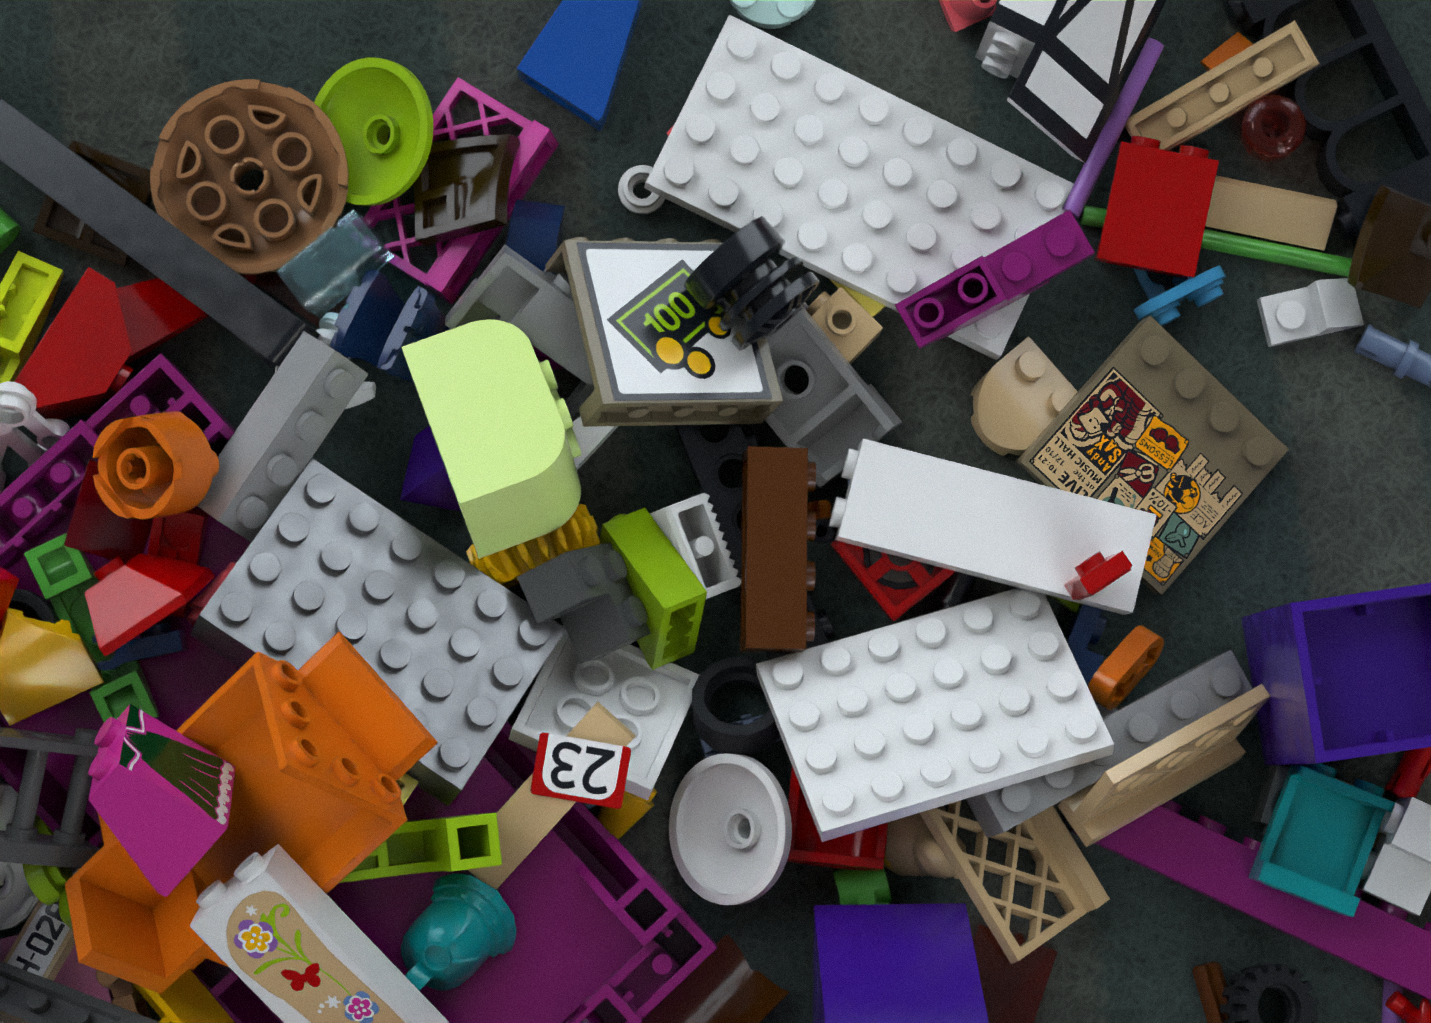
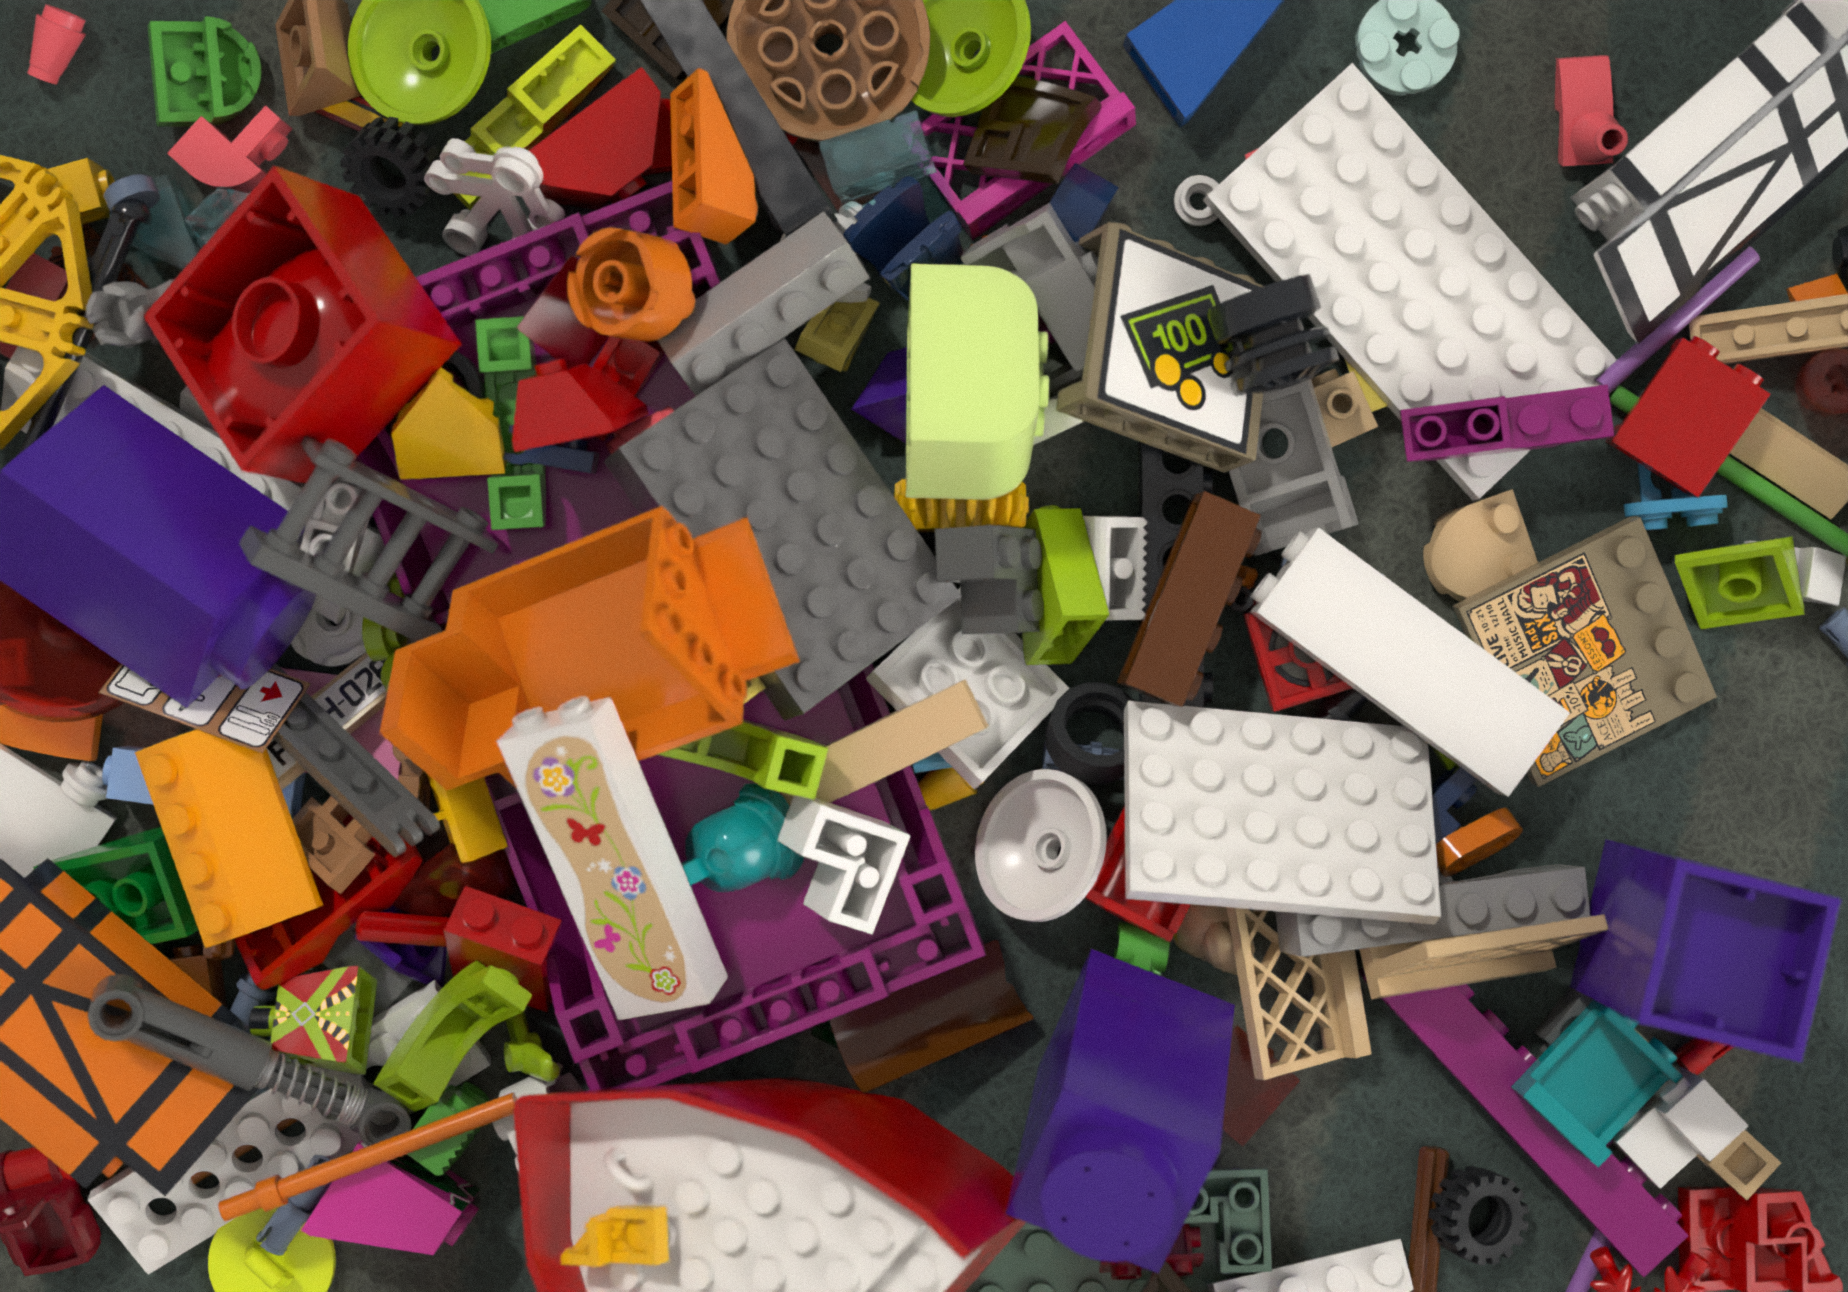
camera: 35 degrees right, 5 degrees up
dark pink slope [88,704,235,897] -> none
sticker [530,732,631,809] -> none
red plate [1064,551,1133,601] -> none
none -> orange slope [670,68,758,245]
none -> white brick [777,795,910,934]
none -> light yellow slope [795,298,879,372]
none -> lime slope [1675,536,1804,629]

